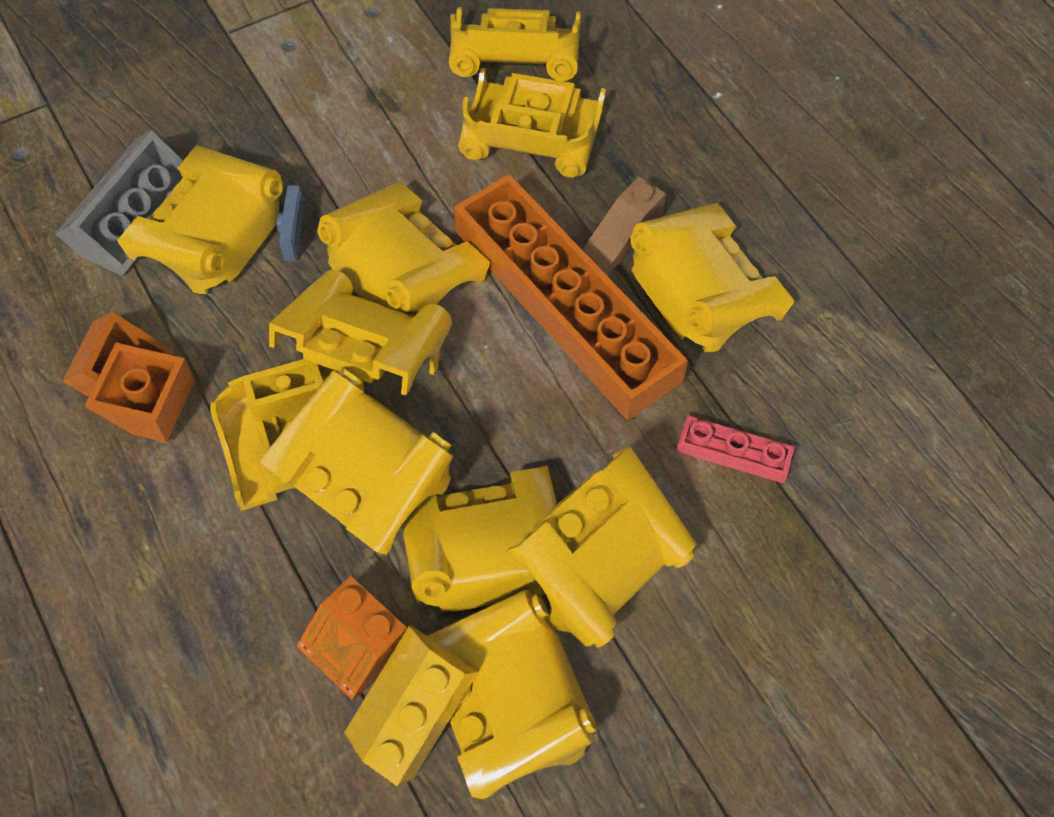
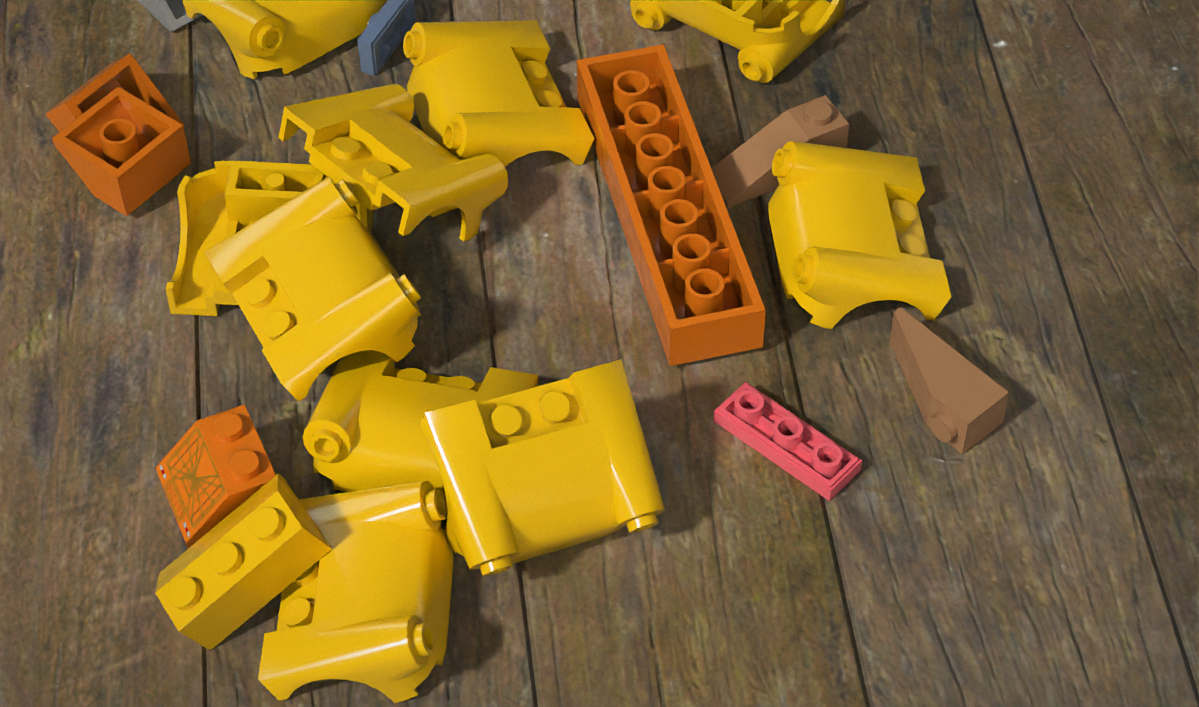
camera: 25 degrees right, 10 degrees down
none -> medium nougat slope [890,307,1009,455]

